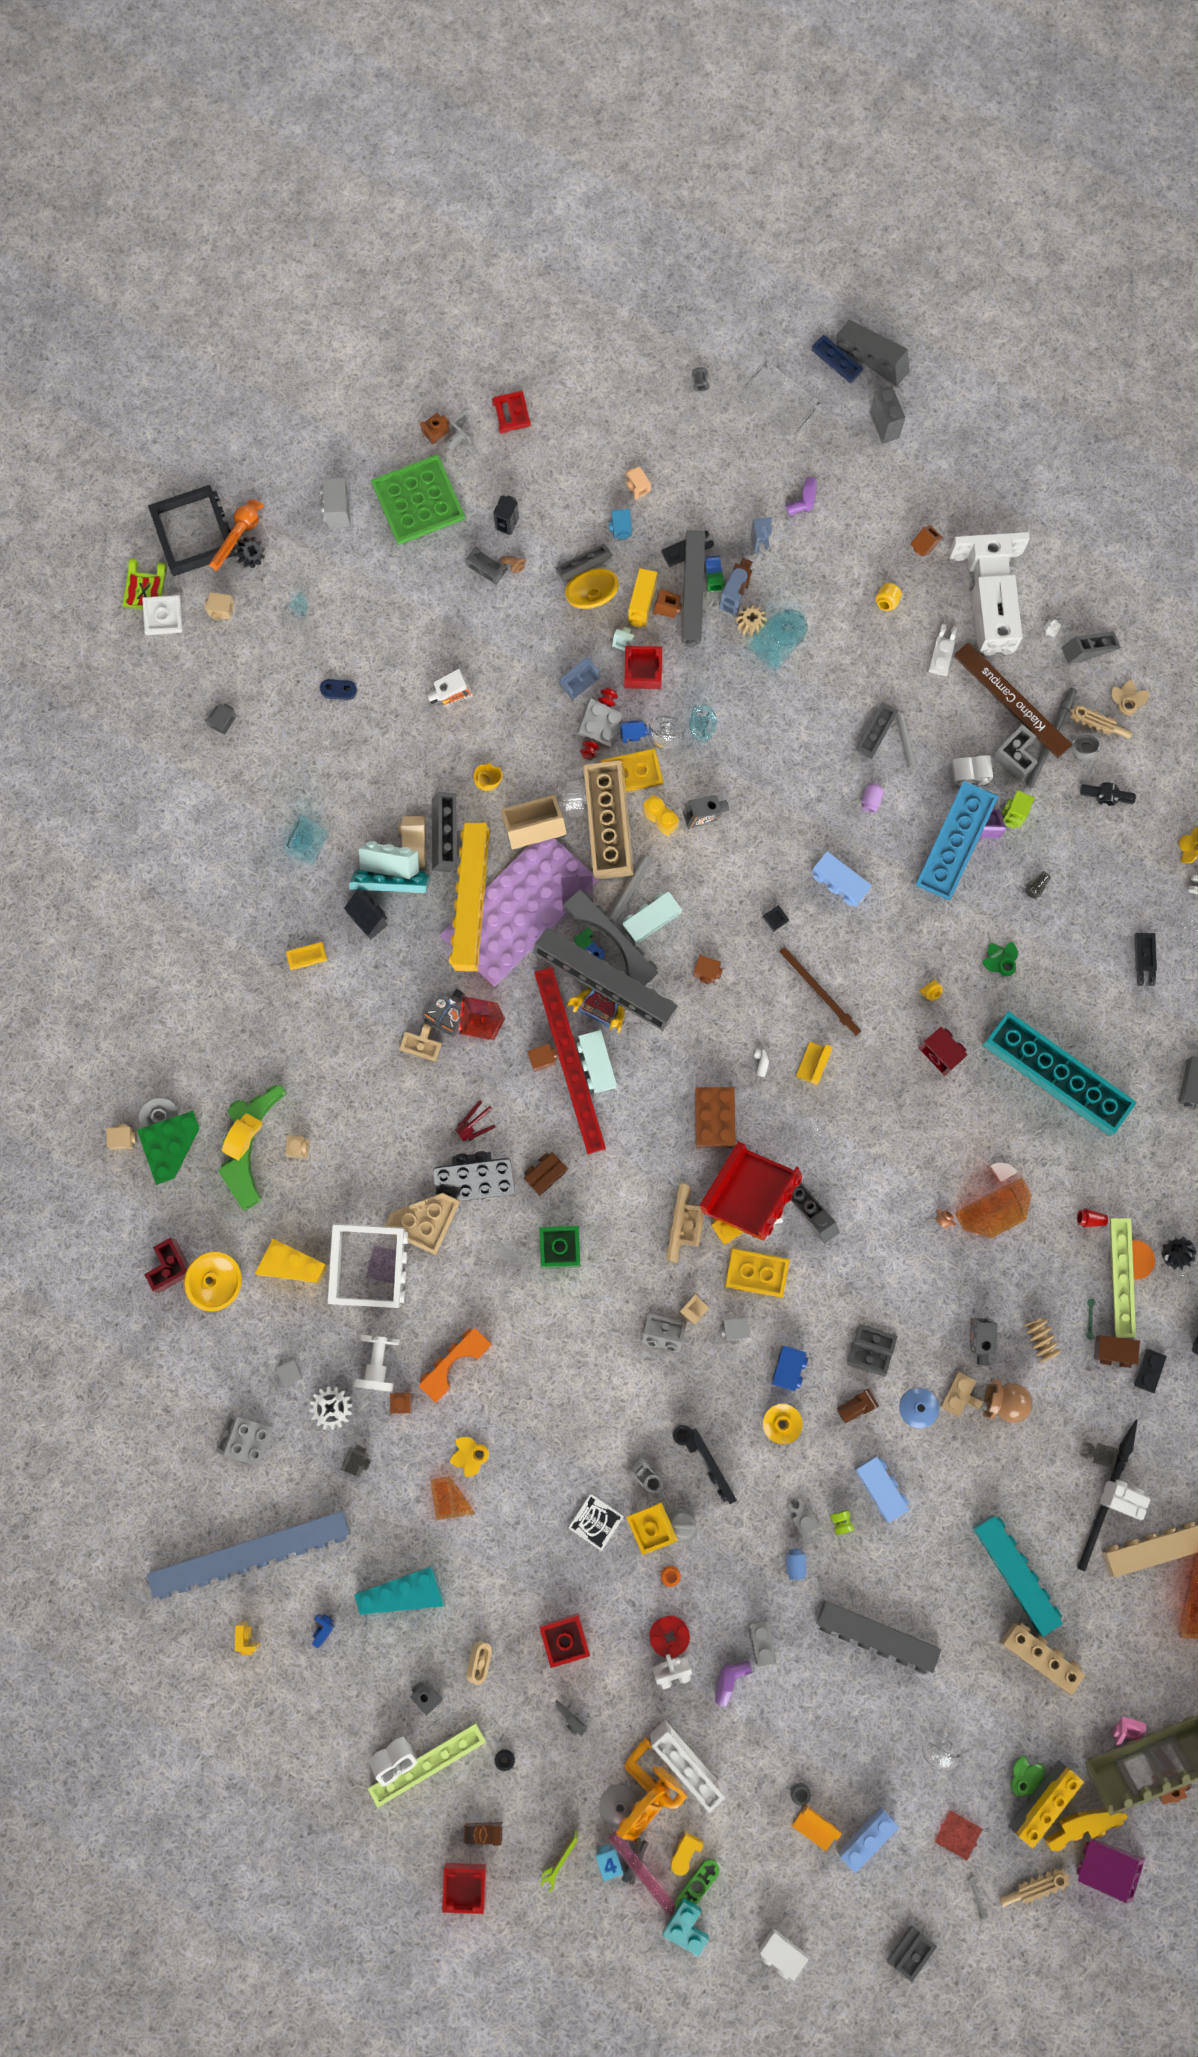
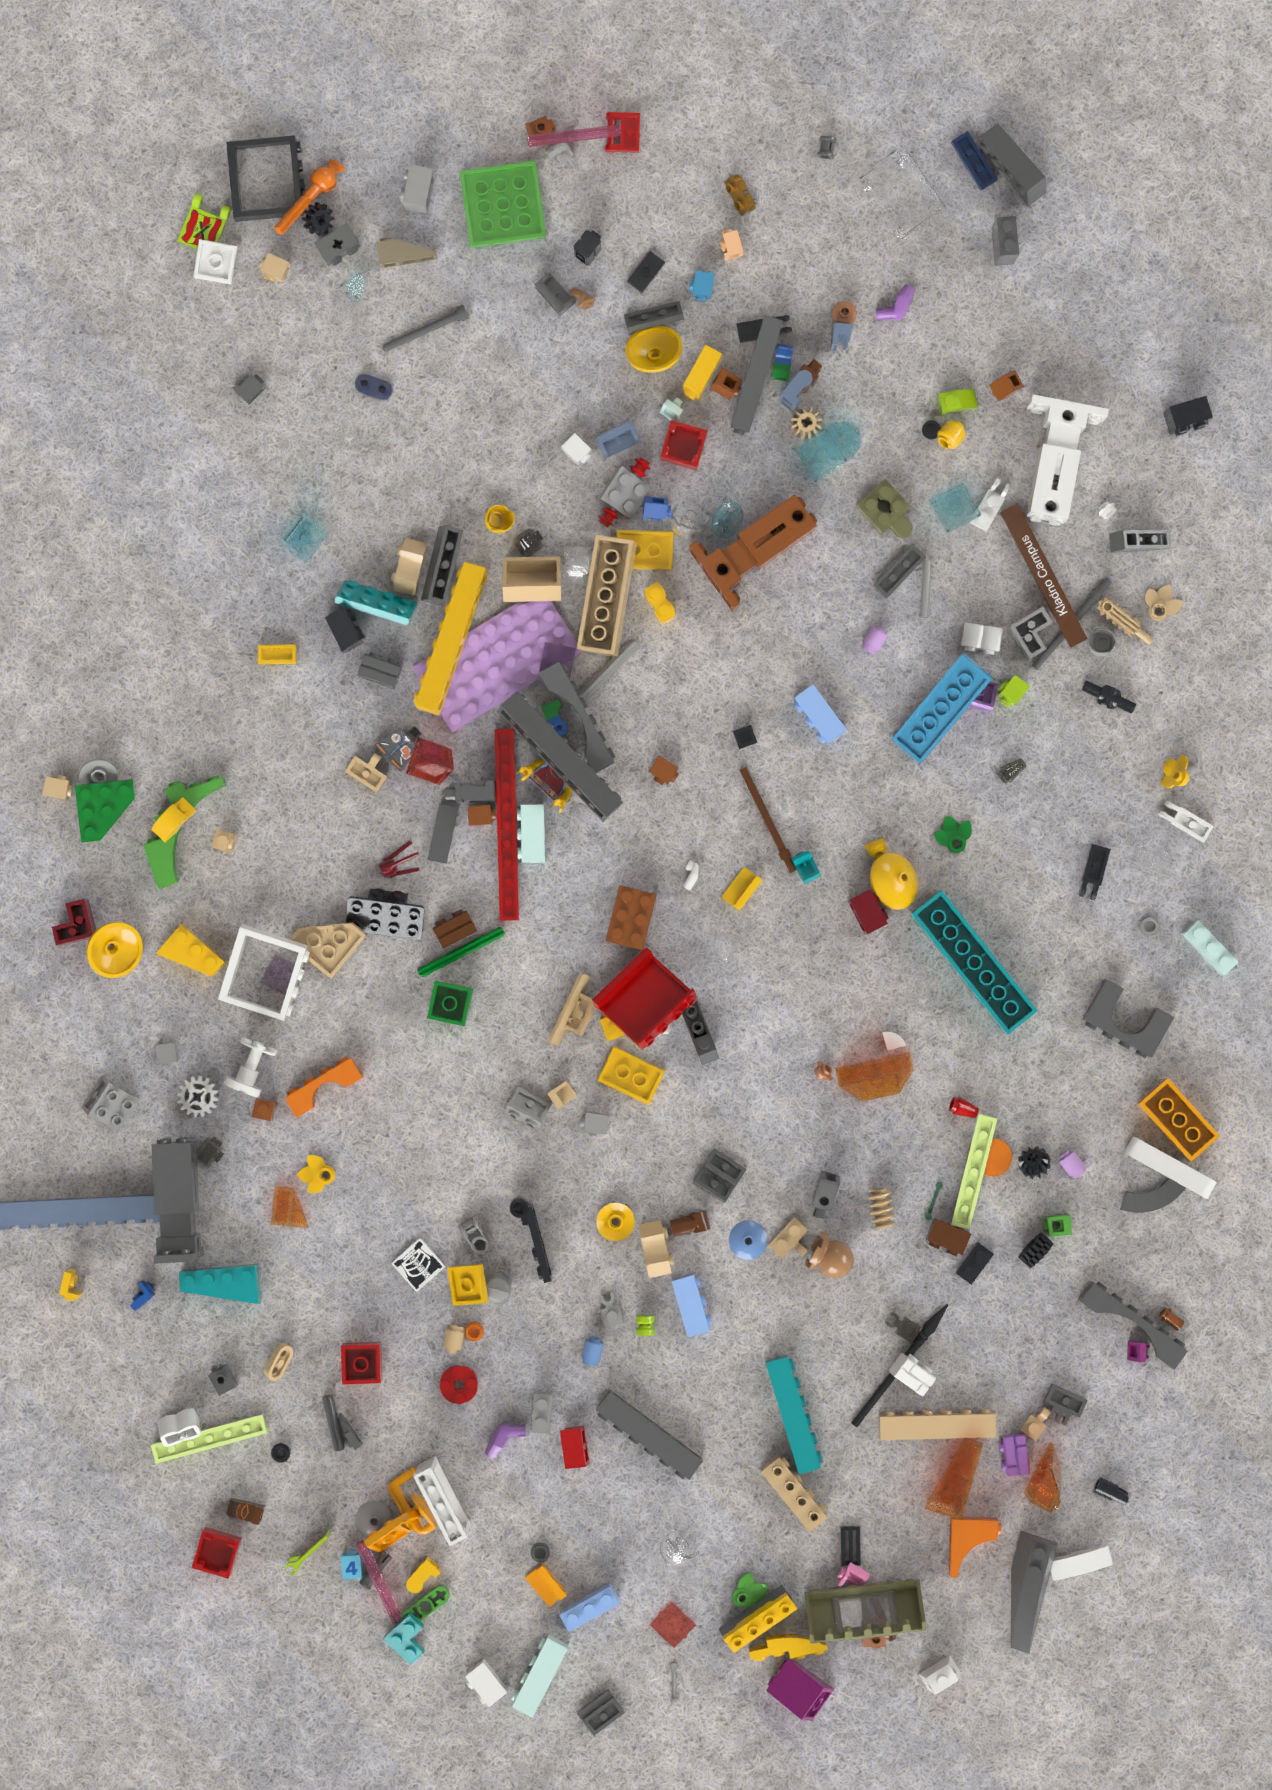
camera: 15 degrees right, 10 degrees up
light aqua brick [359,841,419,879] -> none
white torso [427,669,473,706] -> none
light aqua brick [622,891,682,946] -> none
white hips [652,1654,692,1689] -> none
dark grey torso [682,795,729,829] -> none
blue brick [771,1345,808,1391] -> none
tan piece [999,1868,1070,1907] -> none
none -> dark grey brick [151,1137,204,1264]
none -> dark grey brick [314,223,360,266]
none -> dark grey axle [322,1394,345,1452]
none -> dark grey brick [357,652,402,689]
none -> dark tan slope [376,237,438,268]
none -> dark grey piece [382,305,469,352]
none -> green axle [417,927,505,978]
none -> dark grey tile [428,804,459,864]
none -> tan brick [442,1324,465,1353]
none -> dark grey hips [445,780,496,804]
none -> light aqua brick [511,1634,568,1718]
none -> clear smoke head [514,528,543,557]
none -> clear pink axle [527,125,621,147]
none -> red hinge [560,1425,590,1469]
none -> white brick [561,433,591,465]
none -> black plate [627,251,665,293]
none -> tan brick [638,1220,674,1278]
none -> dark orange brick [688,494,817,612]
none -> pearl gold hinge [725,174,756,217]
none -> teal bracket [792,850,821,884]
none -> nougat head [831,301,857,324]
none -> black tile [840,1526,861,1566]
none -> olive brick [855,479,913,538]
none -> yellow dish [870,853,918,910]
none -> black plate [922,420,941,440]
none -> clear light blue plate [929,483,981,533]
none -> lime slope [937,389,978,416]
none -> black brick [1163,396,1213,436]

